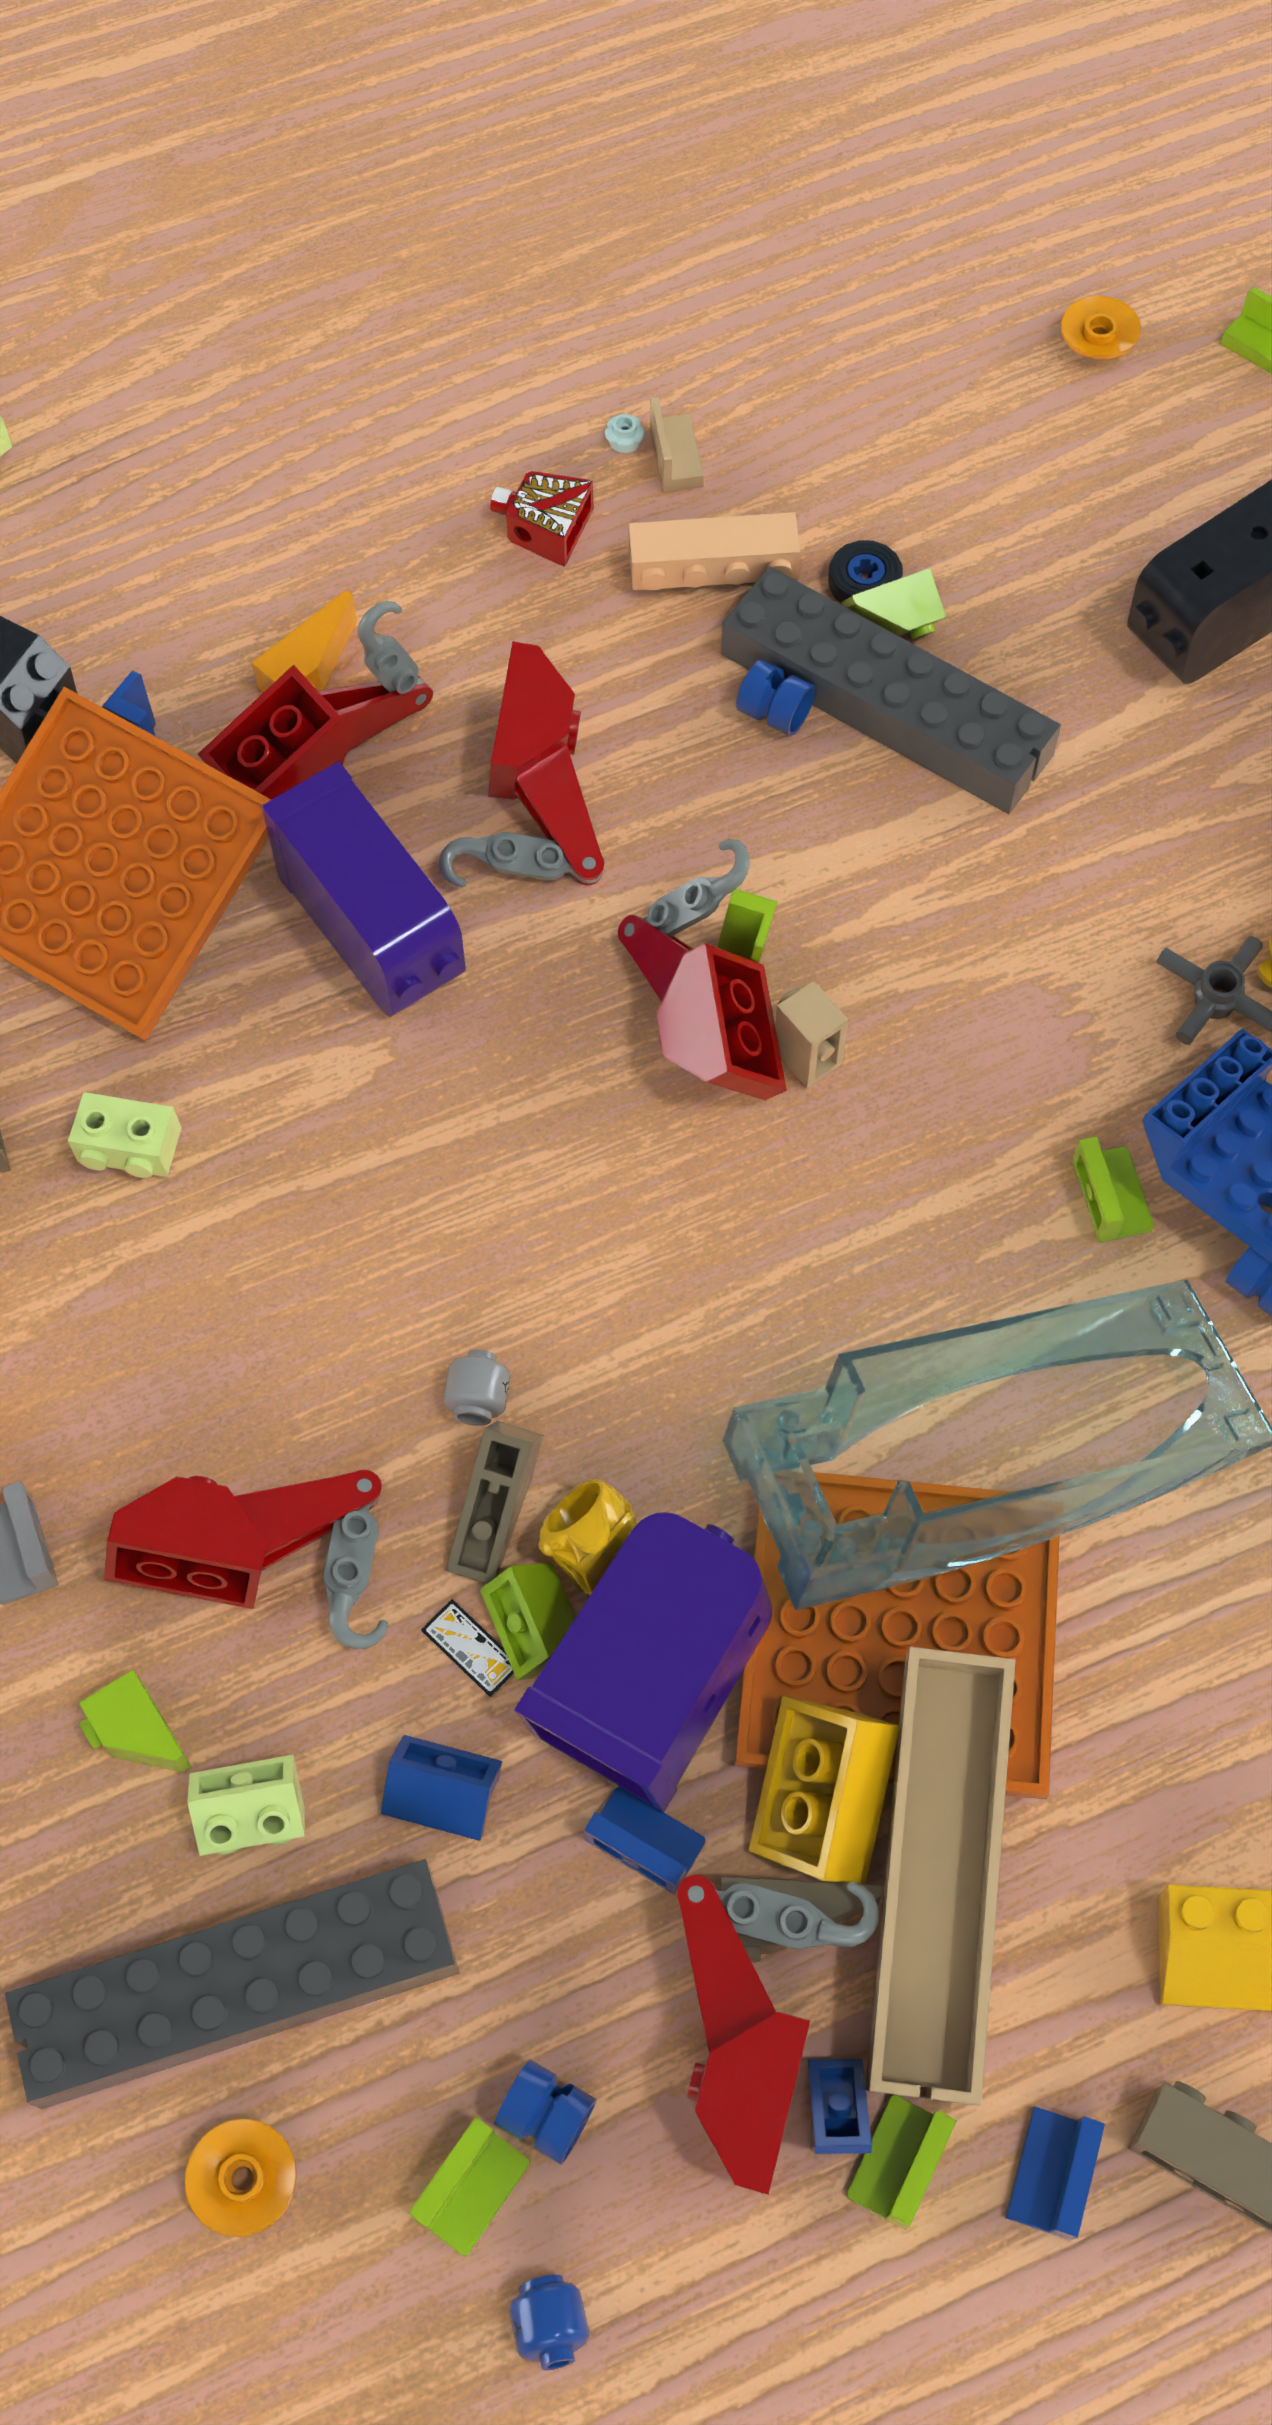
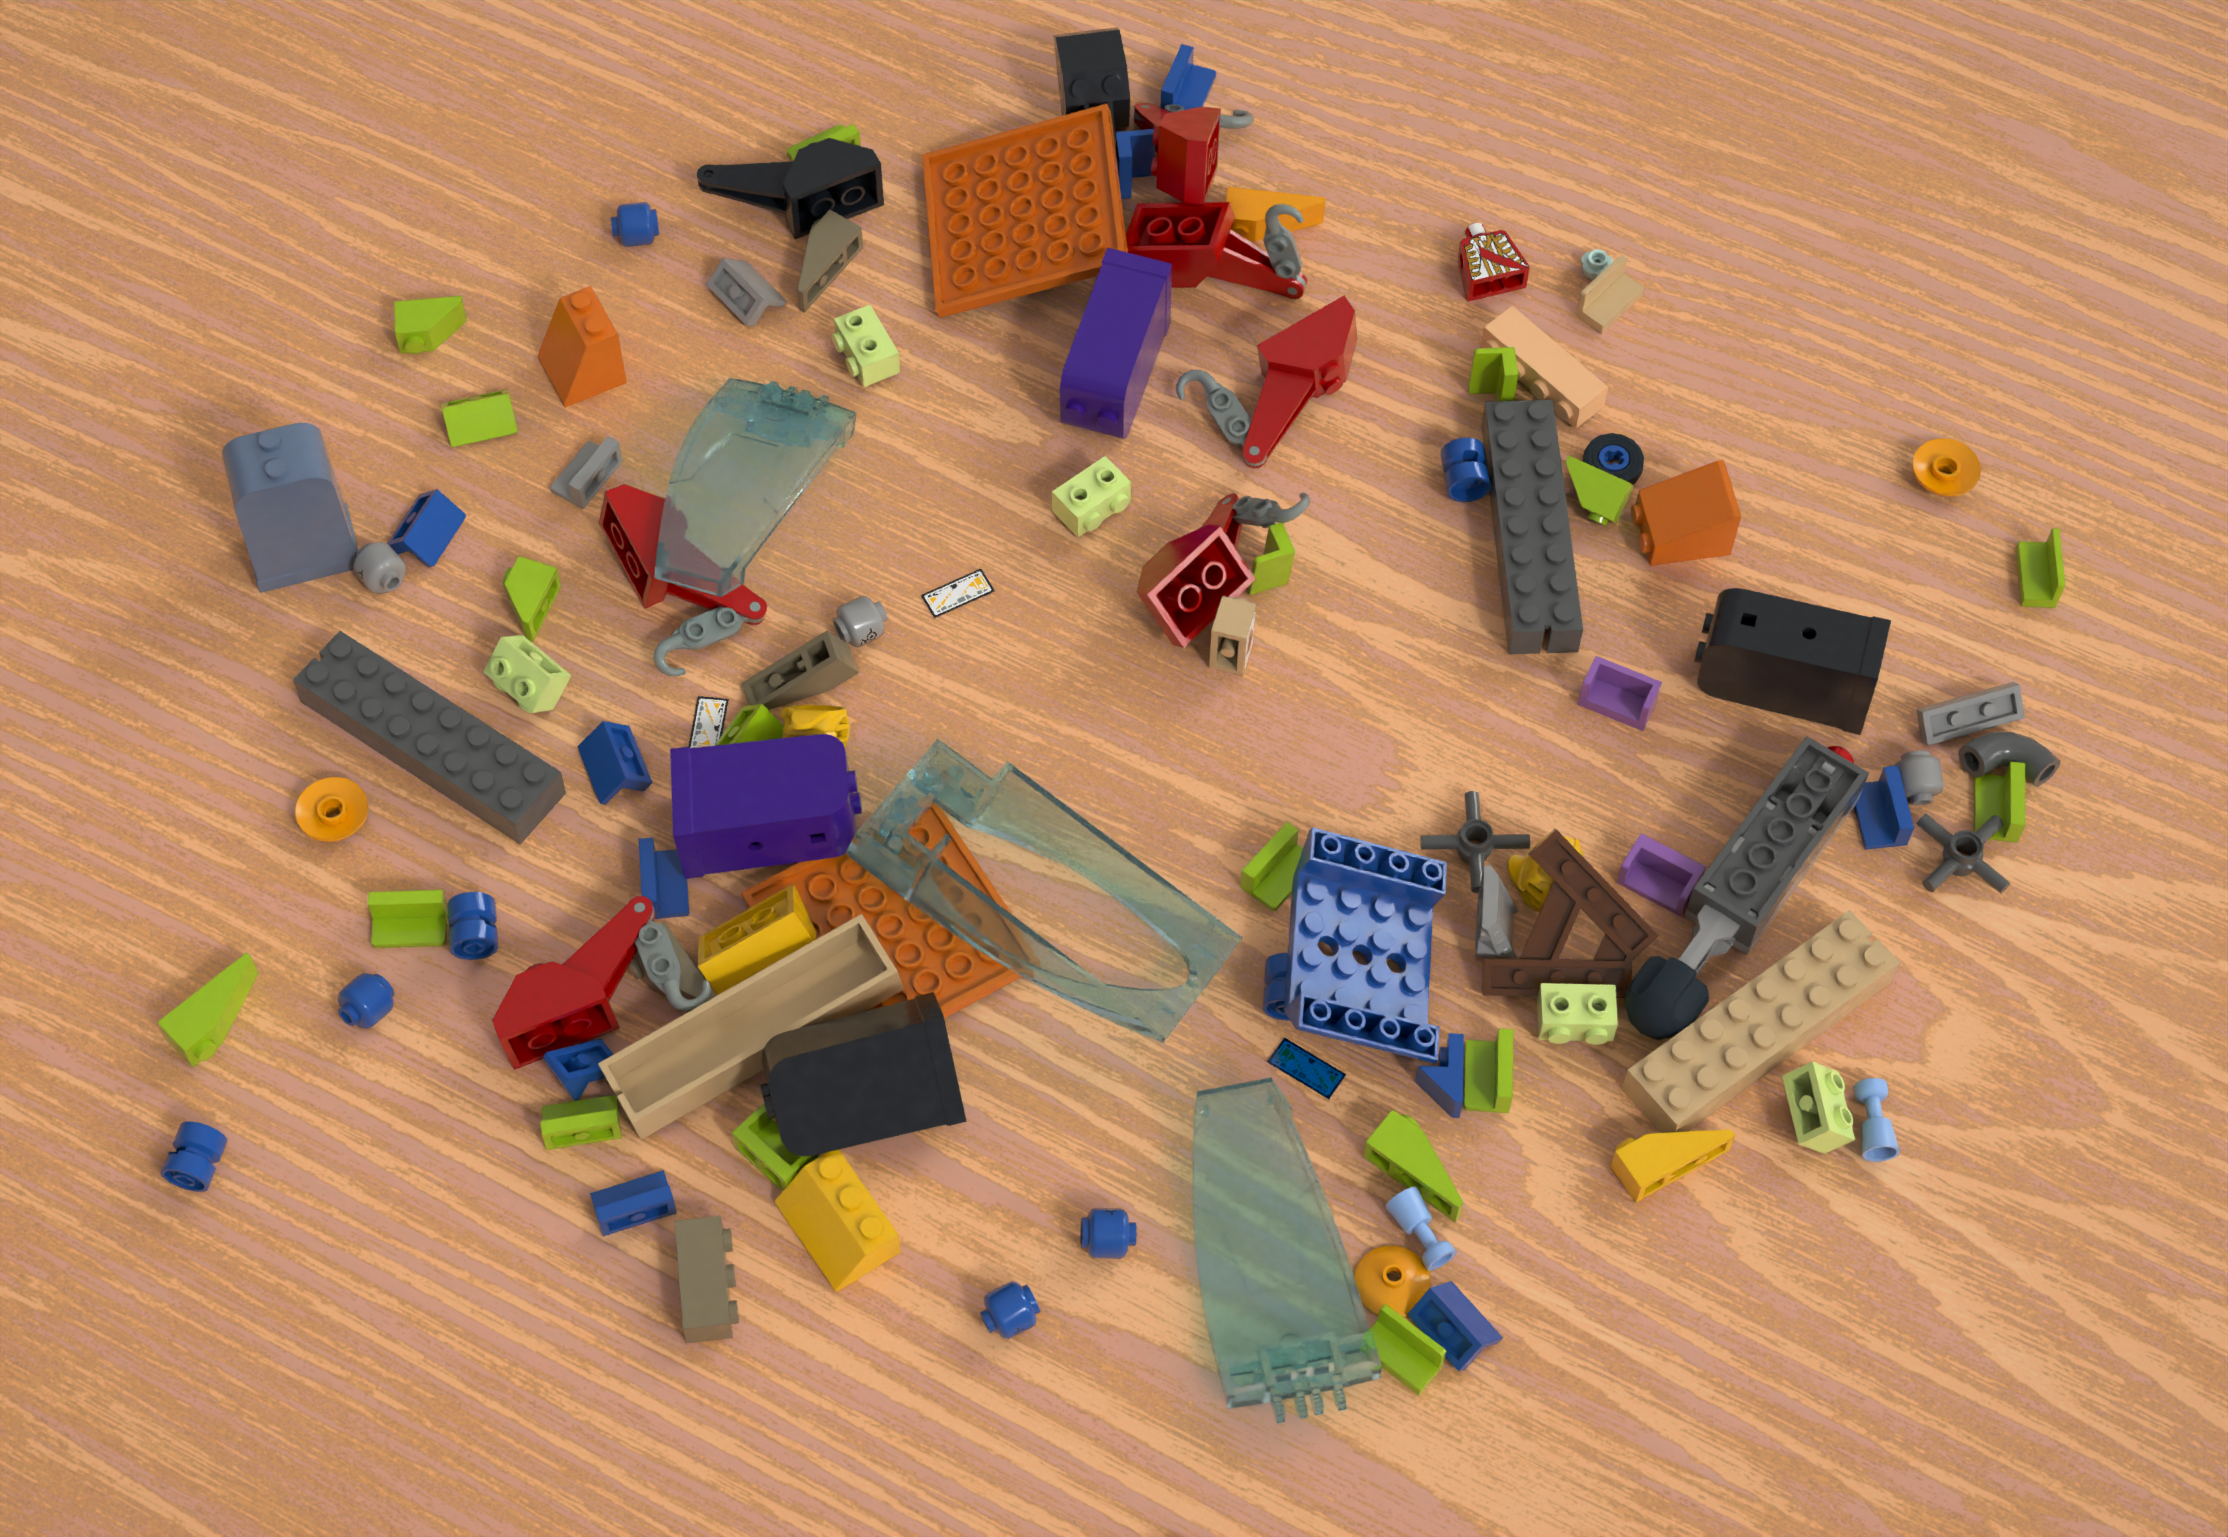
camera: 50 degrees right, 5 degrees down
none -> clear light blue windscreen [654,378,857,597]
none -> lime panel [732,1104,819,1191]
none -> black piece [760,992,967,1156]
none -> sticker [921,569,995,618]
none -> yellowish green brick [1052,456,1131,537]
none -> red slope [1134,103,1254,205]
none -> blue panel [1160,44,1216,110]
none -> lime panel [1468,347,1518,402]
none -> medium lavender panel [1578,656,1662,731]
none -> orange slope [1631,460,1741,566]

